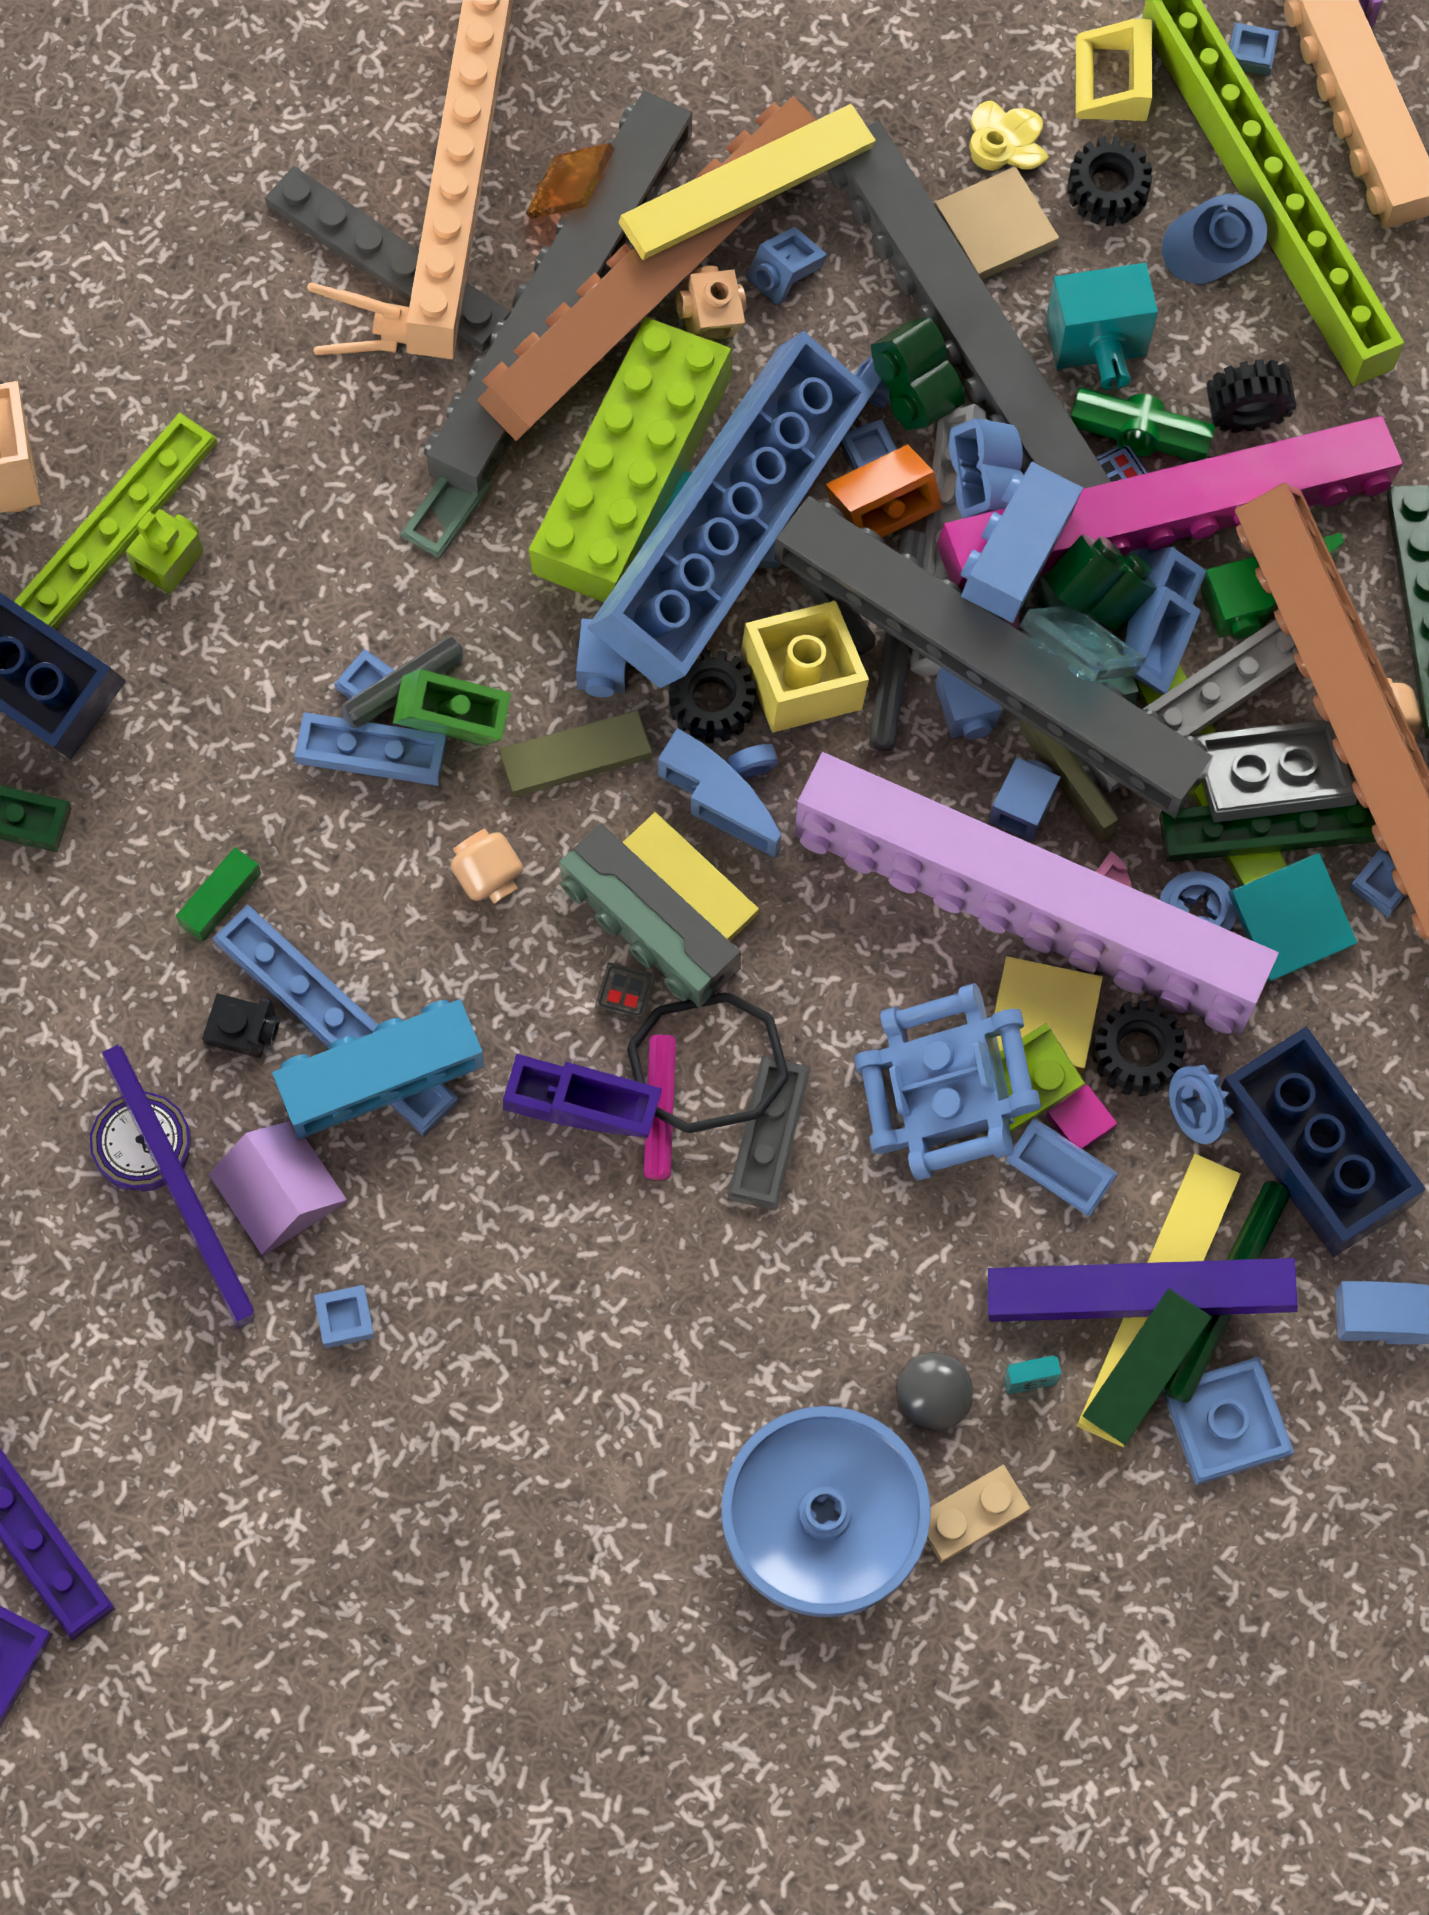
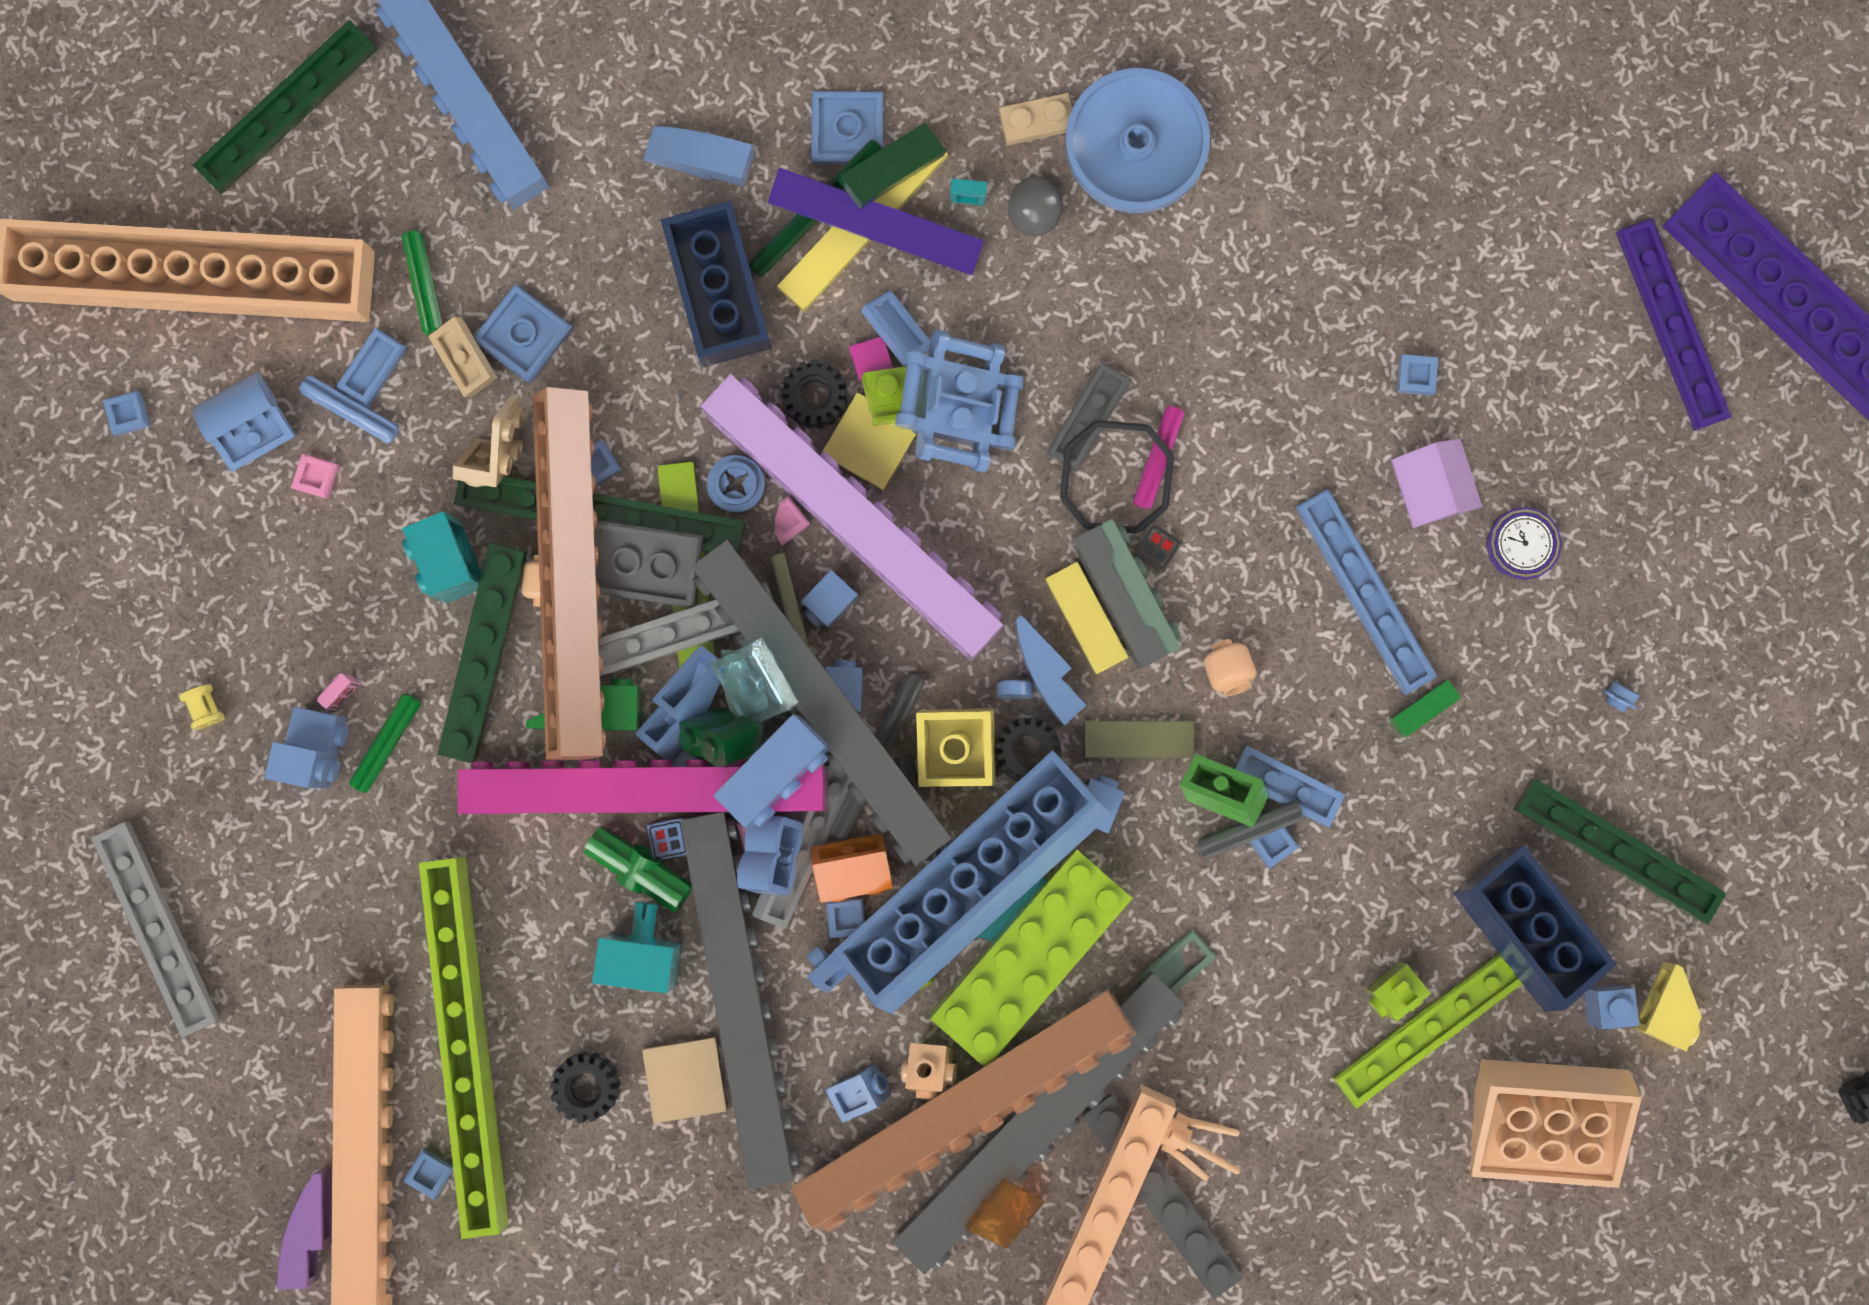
camera: 160 degrees left, 15 degrees up
dark purple tile [102,1045,255,1329] -> none
black bracket [202,993,280,1059] -> none
dark azure brick [272,999,485,1140] -> none
dark purple slope [503,1054,662,1138] -> none
light yellow tile [618,104,876,260] -> none
dark green brick [871,317,965,430] -> none
light yellow plate [969,101,1049,171] -> none
light yellow tile [1076,19,1152,121] -> none
medium blue piece [1161,193,1268,284] -> none
medium blue gear [1169,1065,1234,1144] -> none
black tyre [1206,359,1297,433] -> none
teal tile [1228,853,1358,982] -> none

